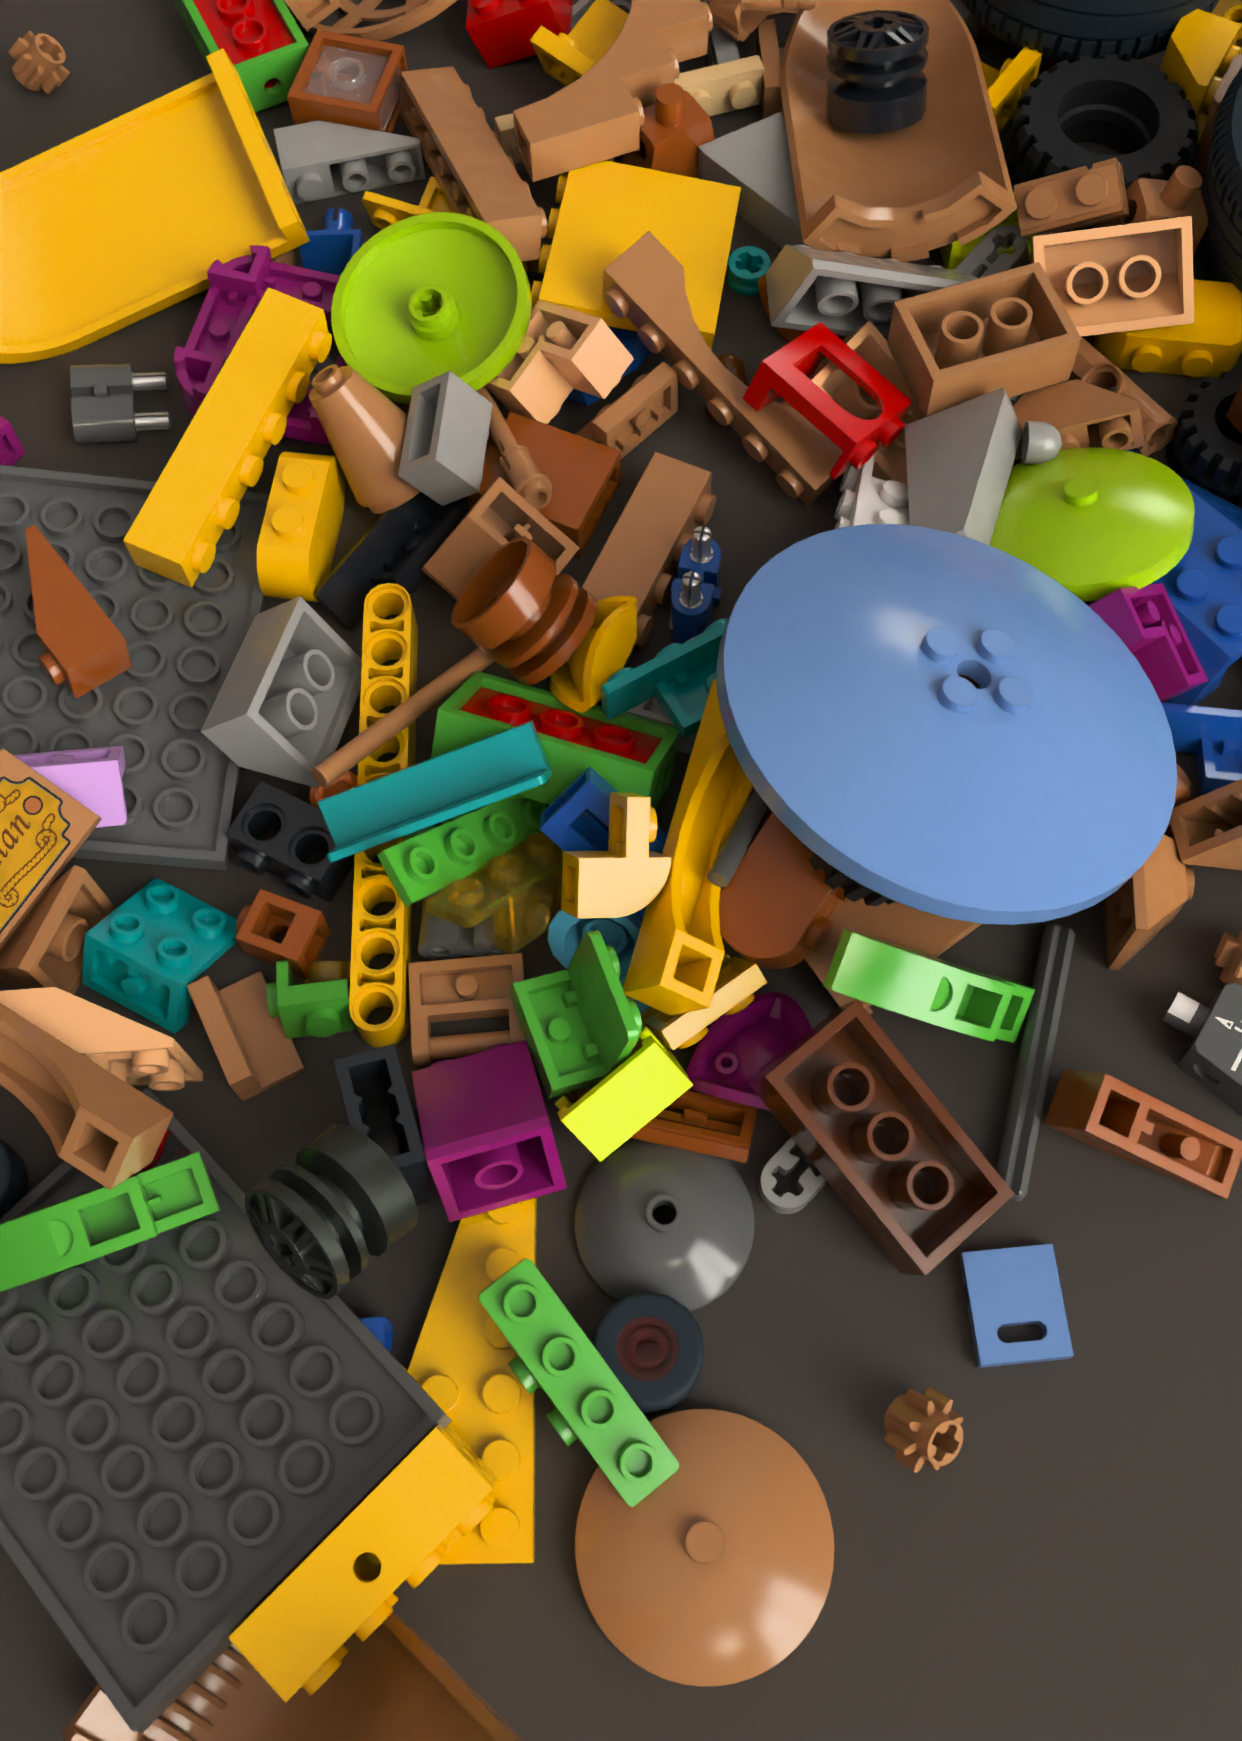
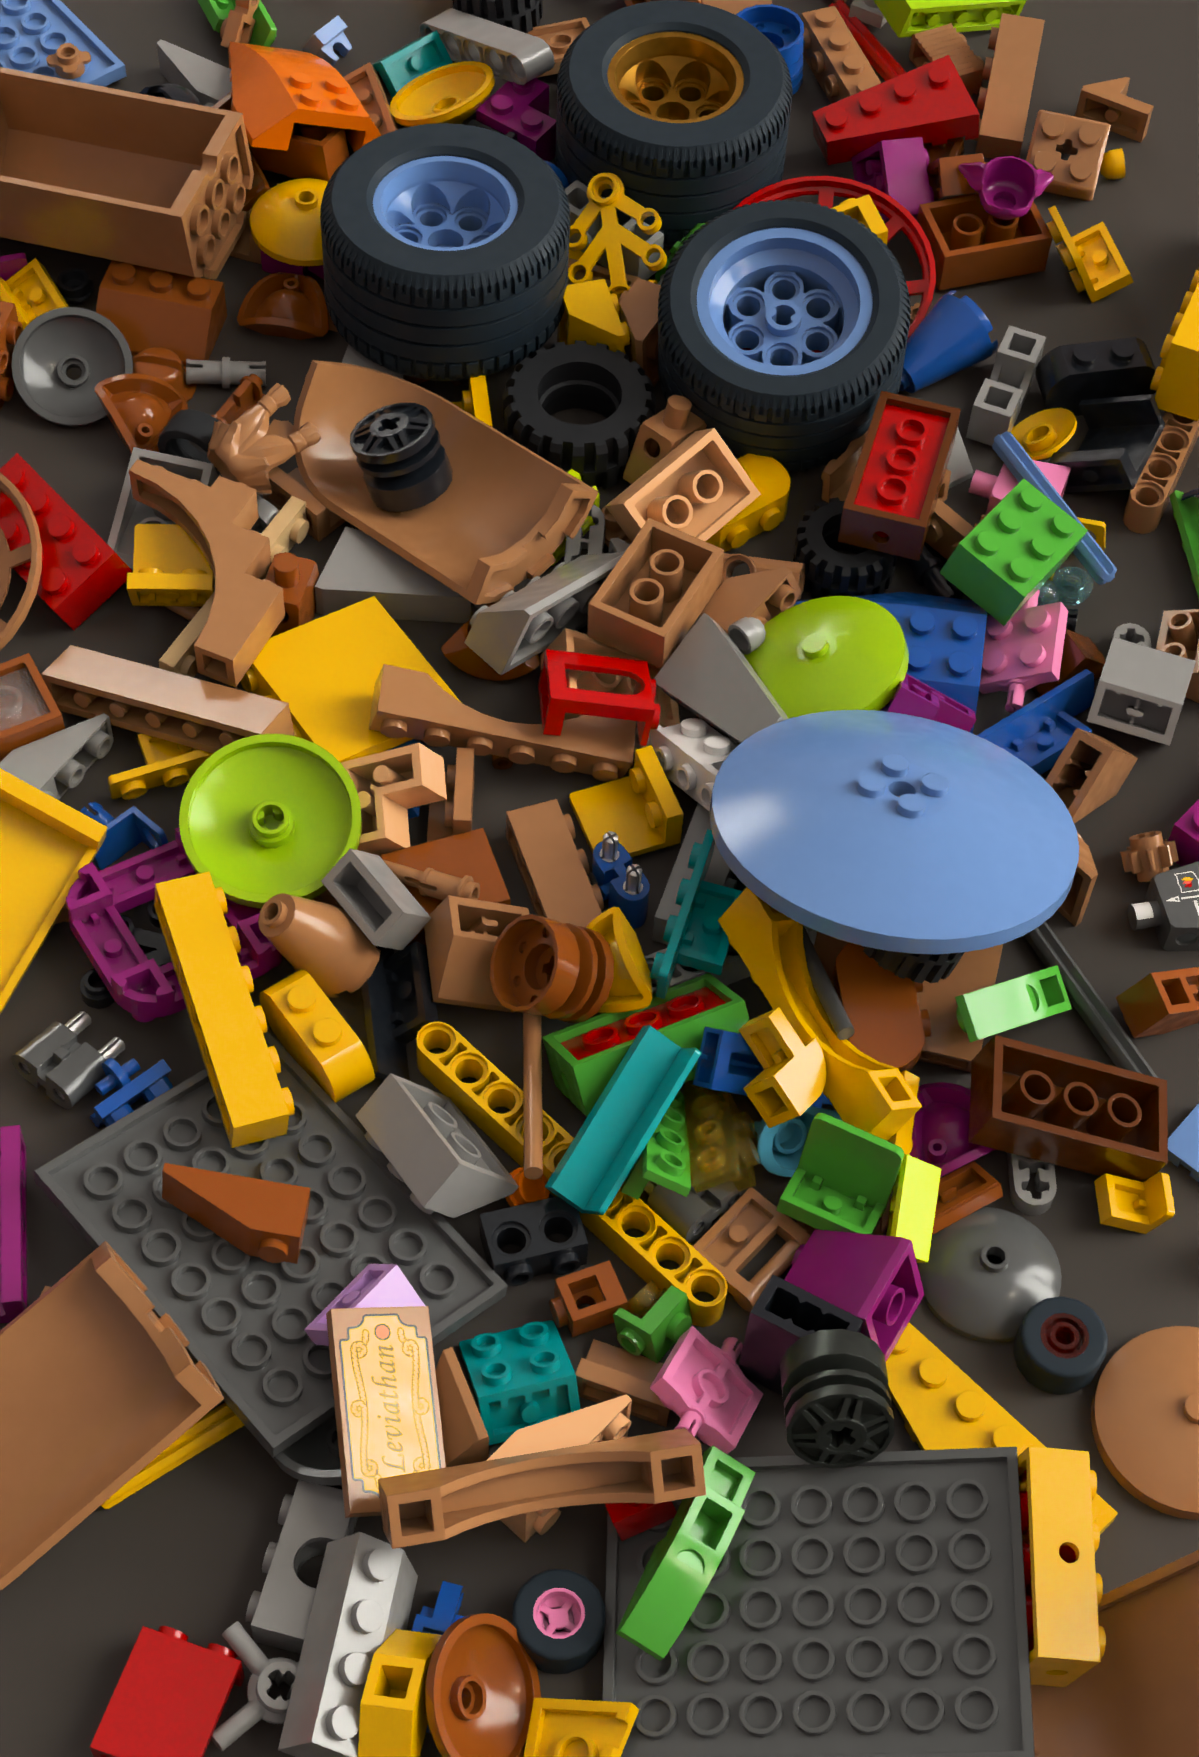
camera: 50 degrees left, 10 degrees down
bright green bracket [478,1258,679,1507] -> none
teal bush [727,246,771,296] -> none
medium nougat brick [1014,158,1129,241] -> none
none -> blue hips [89,1058,173,1128]
none -> yellow bracket [569,745,684,857]
none -> bright pink plate [650,1326,763,1454]
none -> yellow bracket [1094,1172,1175,1234]

